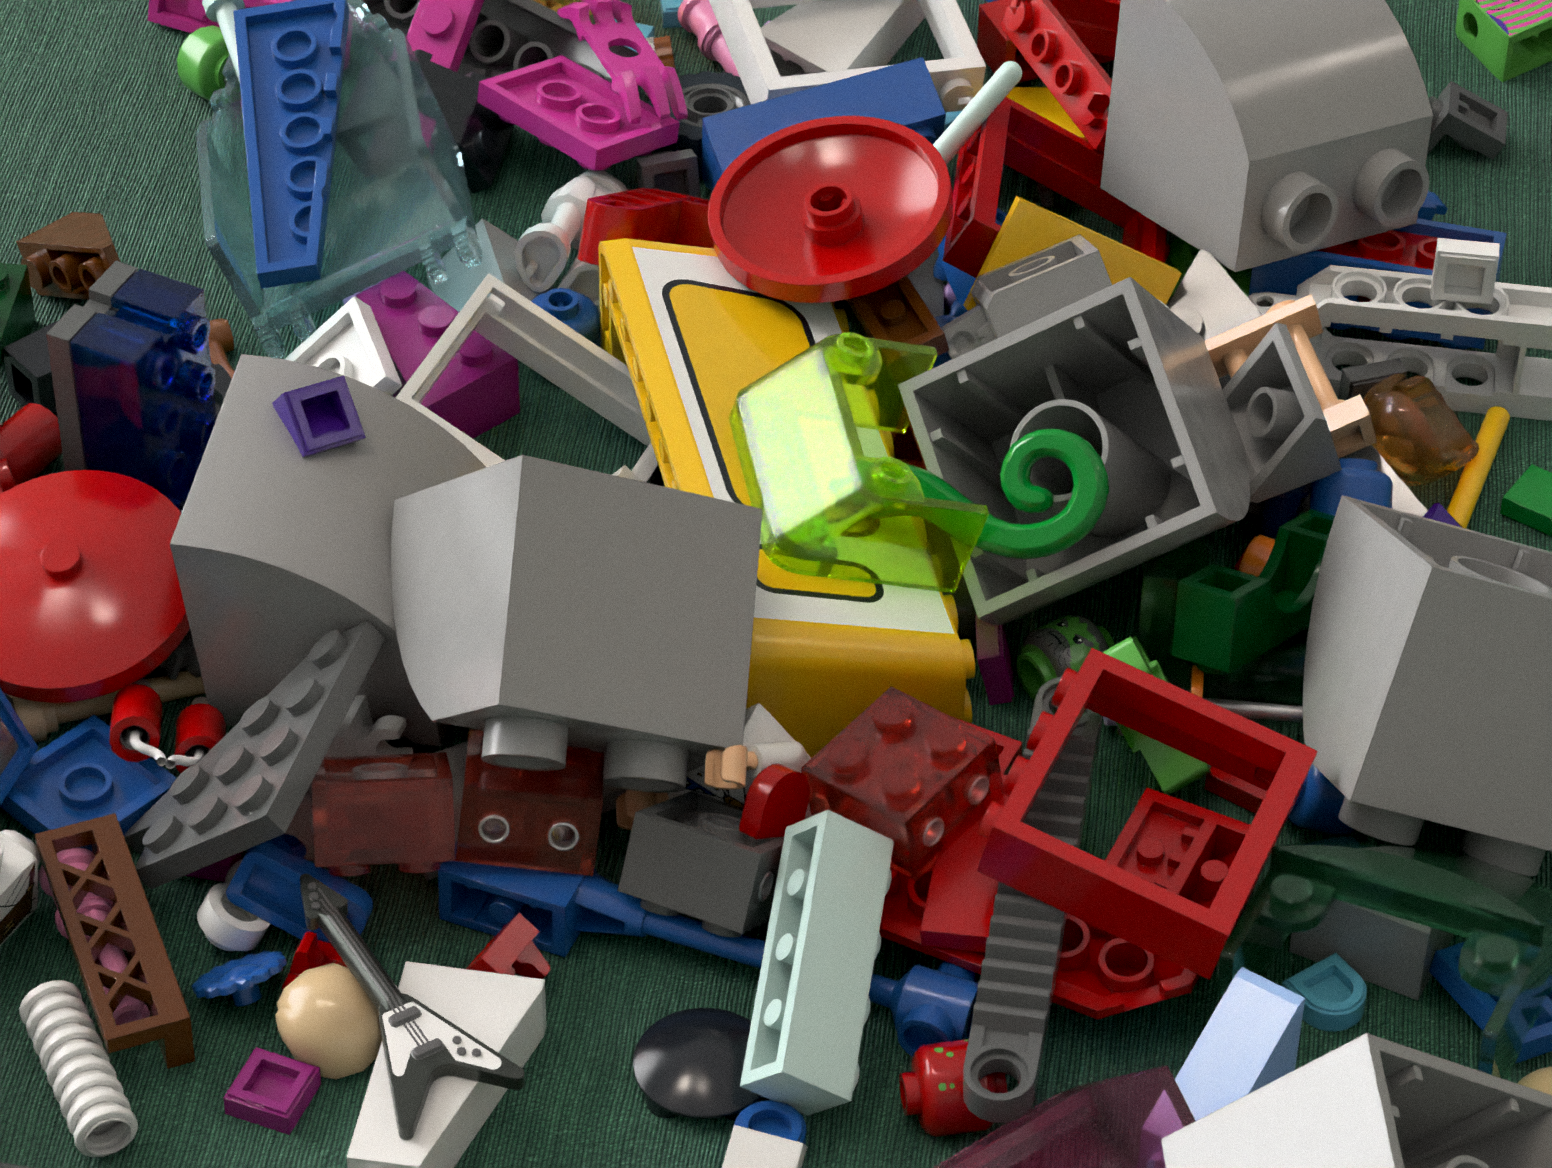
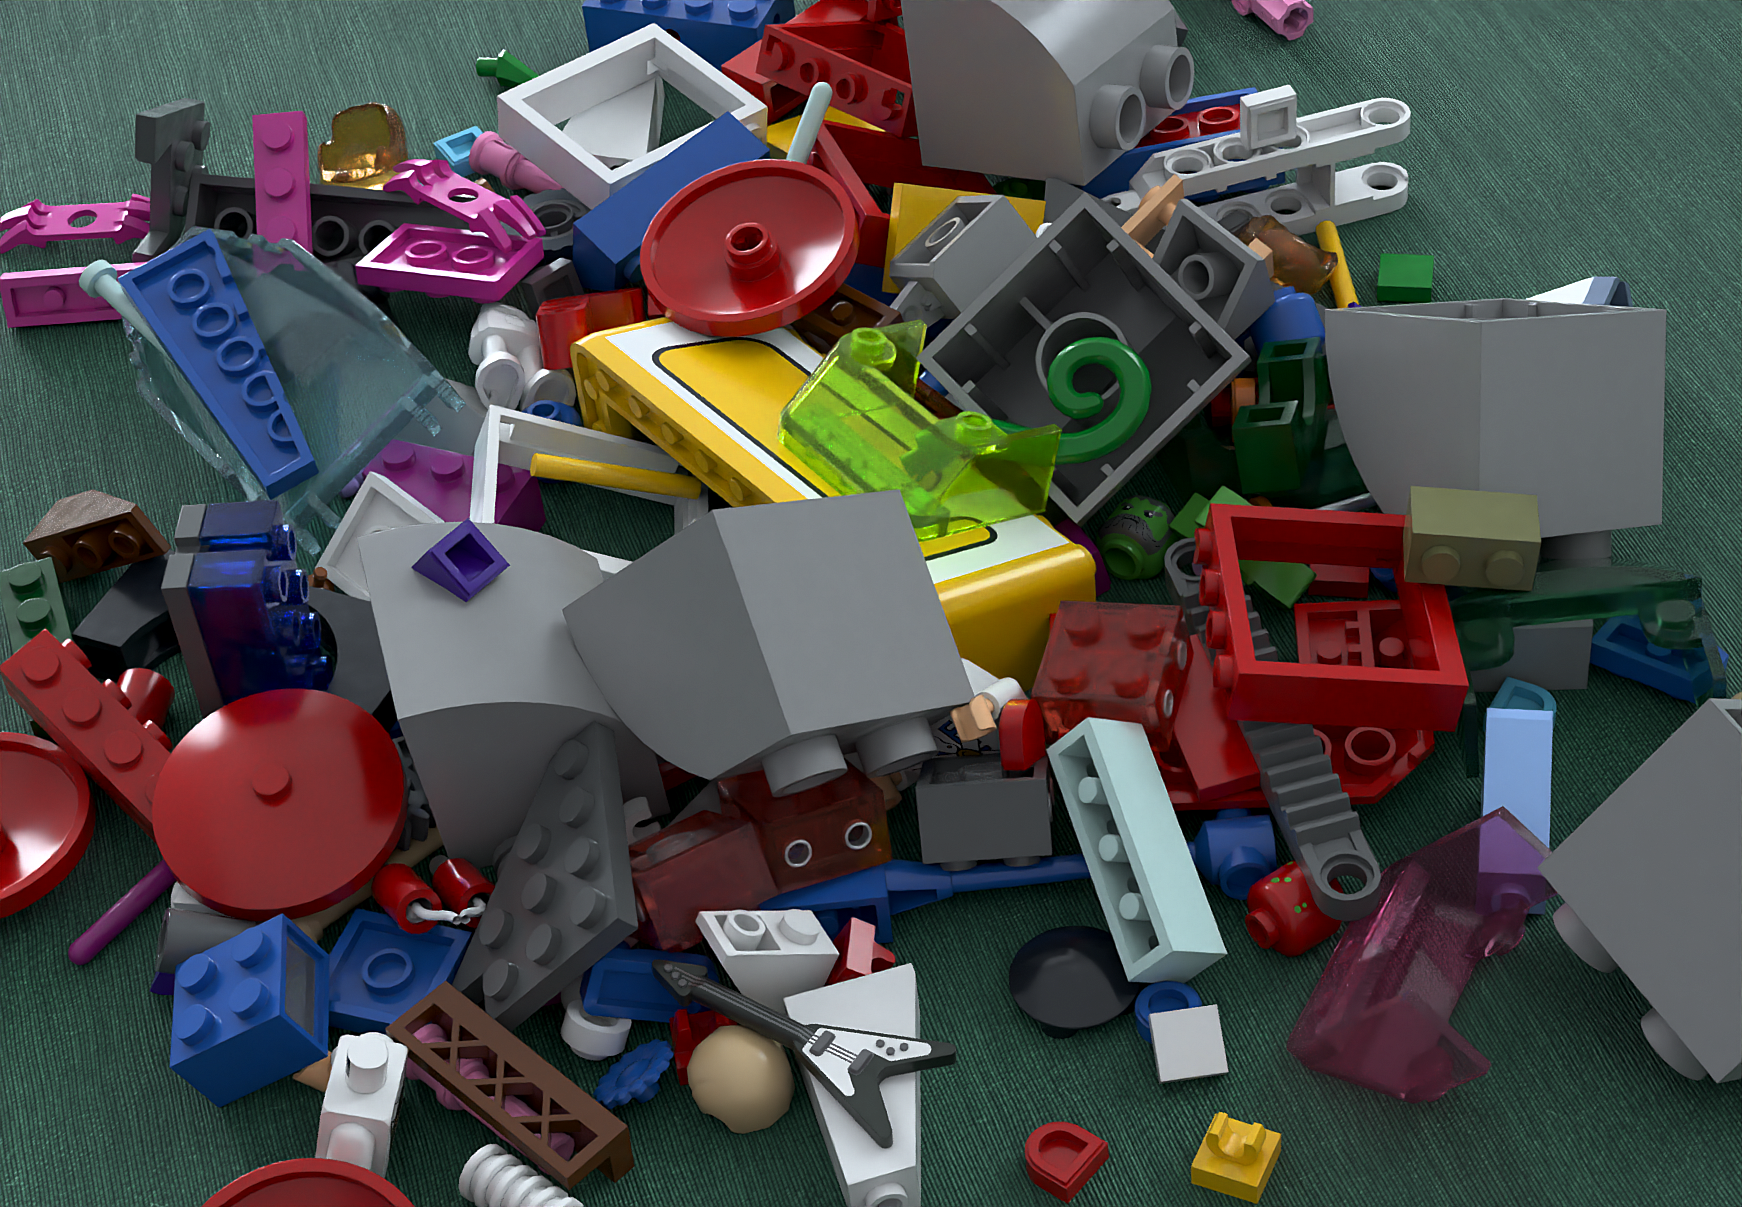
camera: 20 degrees left, 0 degrees up
bright green head [177,26,241,105] -> none
magenta tile [223,1047,321,1135] -> none
none -> yellow bar [530,453,701,500]
none -> white slope [695,909,839,1014]
none -> olive brick [1403,486,1541,591]

